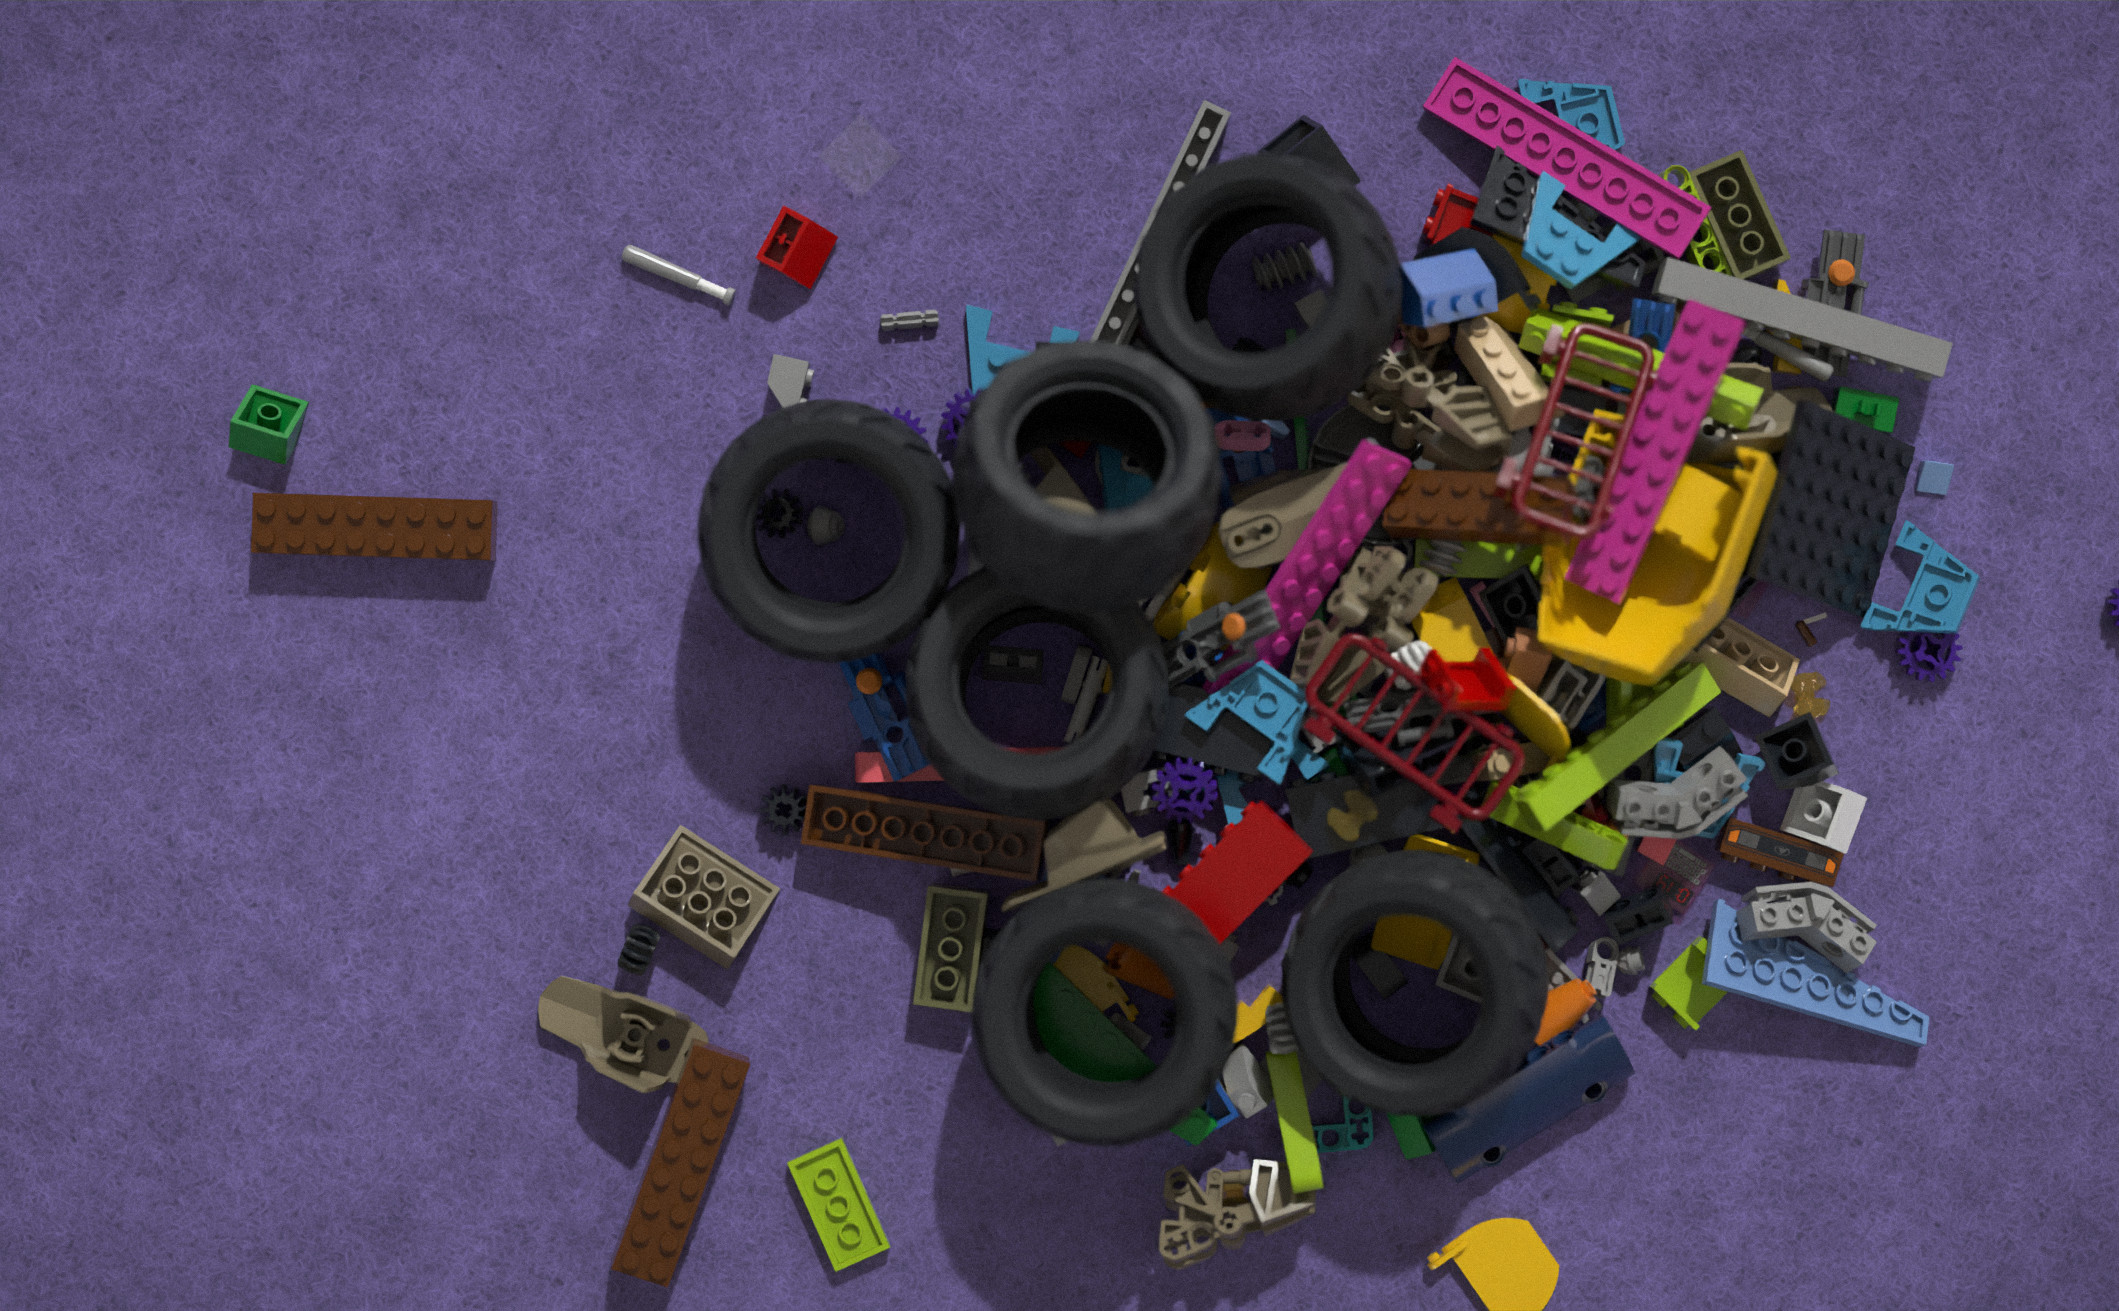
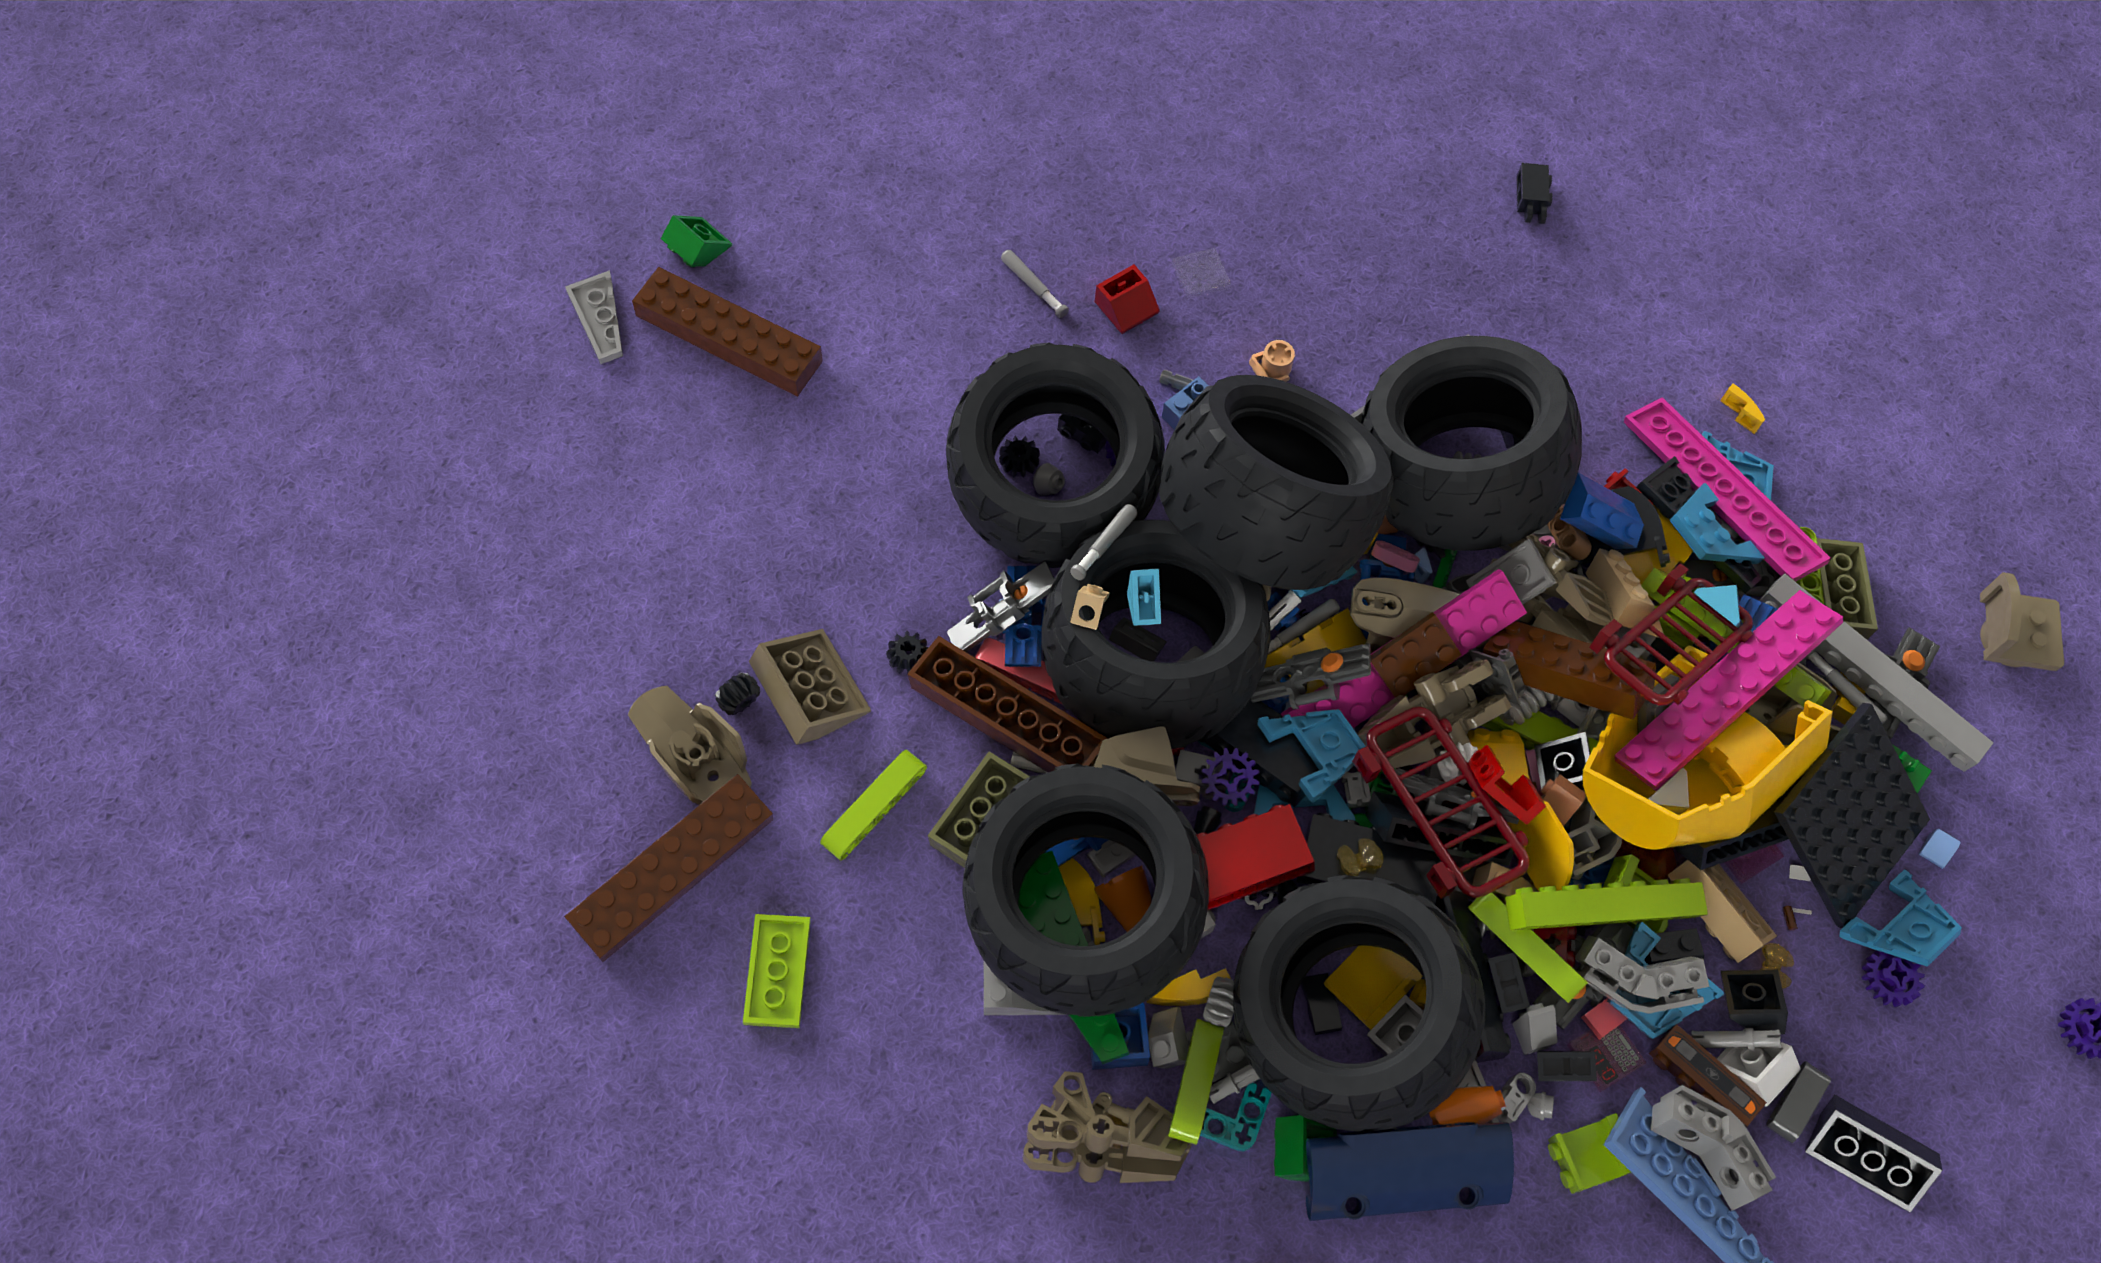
camera: 30 degrees right, 25 degrees down
none -> light grey wing [565,270,623,364]
none -> lime beam [820,749,927,861]
none -> dark grey piece [947,561,1055,652]
none -> light grey piece [1070,504,1137,580]
none -> tan bracket [1070,584,1110,630]
none -> medium azure slope [1127,569,1161,626]
none -> medium blue slope [1161,376,1209,430]
none -> light grey axle [1209,1064,1260,1104]
none -> light nougat piece [1249,340,1295,382]
none -> reddish brown plate [1371,612,1462,698]
none -> light grey tile [1466,539,1557,605]
none -> dark grey hinge [1468,649,1526,705]
none -> light grey slope [1648,768,1689,815]
none -> light grey pin [1692,1028,1781,1050]
none -> medium azure slope [1694,585,1741,628]
none -> yellow slope [1720,383,1765,434]
none -> dark grey beam [1766,1061,1831,1143]
none -> black slope [1805,1094,1942,1212]
none -> dark tan piece [1980,572,2064,671]

